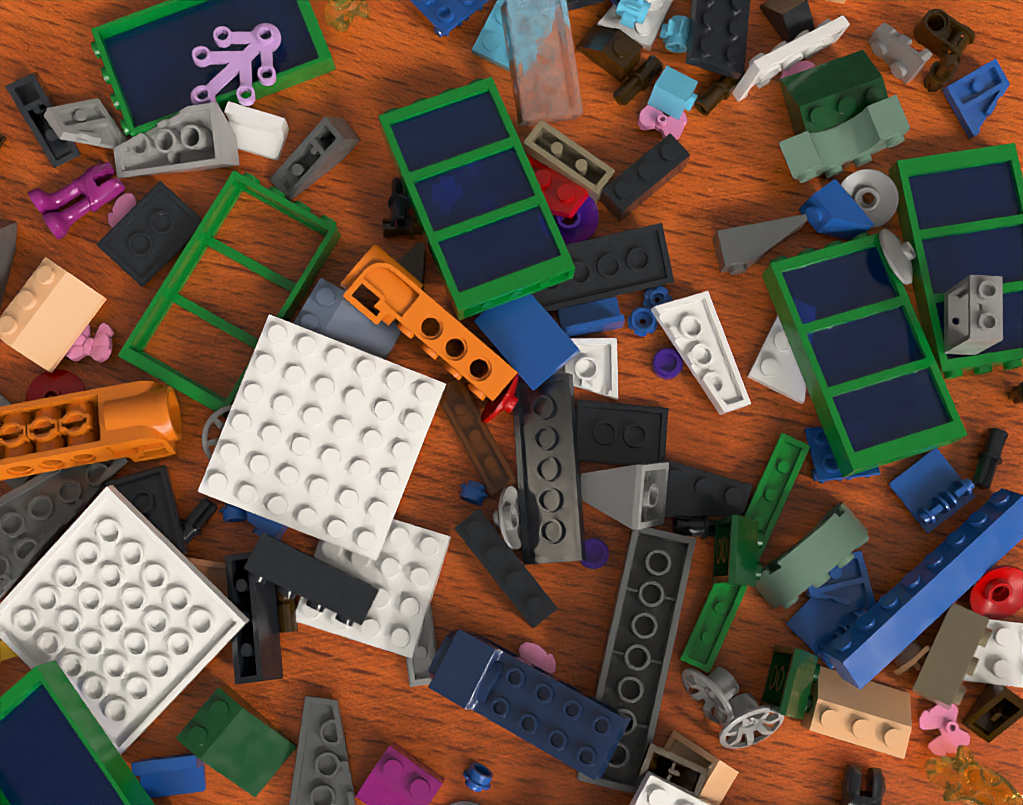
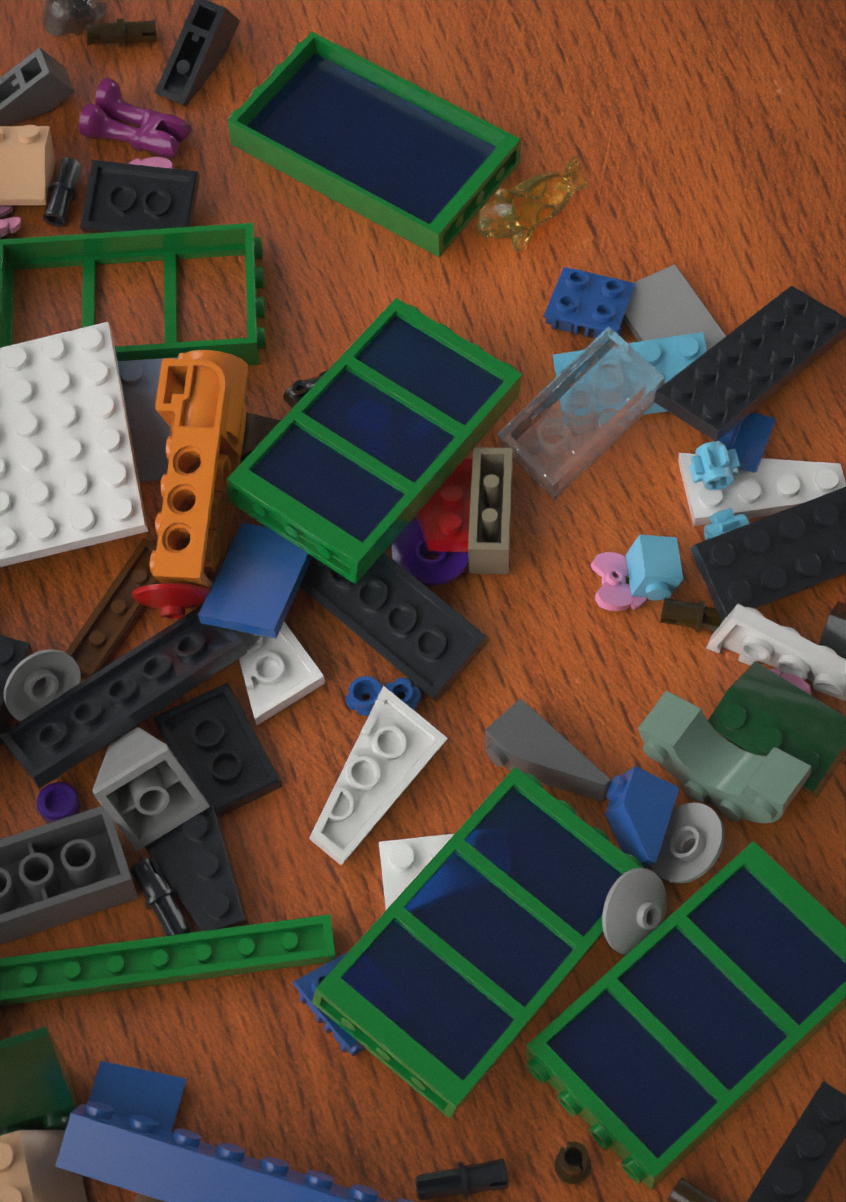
camera: 60 degrees right, 20 degrees down
light grey wing [44,98,127,149] -> none
light grey wedge [113,102,240,179] -> none
lavender plant [190,23,281,106] -> none
white panel [224,101,290,161] -> none
dark grey slope [270,116,361,201] -> none
blue plate [459,480,489,506] -> none
blue panel [557,297,625,338] -> none
dark brown slope [576,25,643,83] -> none
black brick [600,133,690,222] -> none
dark brown axle [613,55,663,106] -> none
dark purple tile [651,348,683,380] -> none
dark green slope [712,515,763,587] -> none
sand green brick [754,501,869,609] -> none
blue wing [805,551,876,610] -> none
blue hinge [888,448,976,534] -> none
light grey window [944,275,1003,355] -> none
none -> black axle [43,157,81,227]

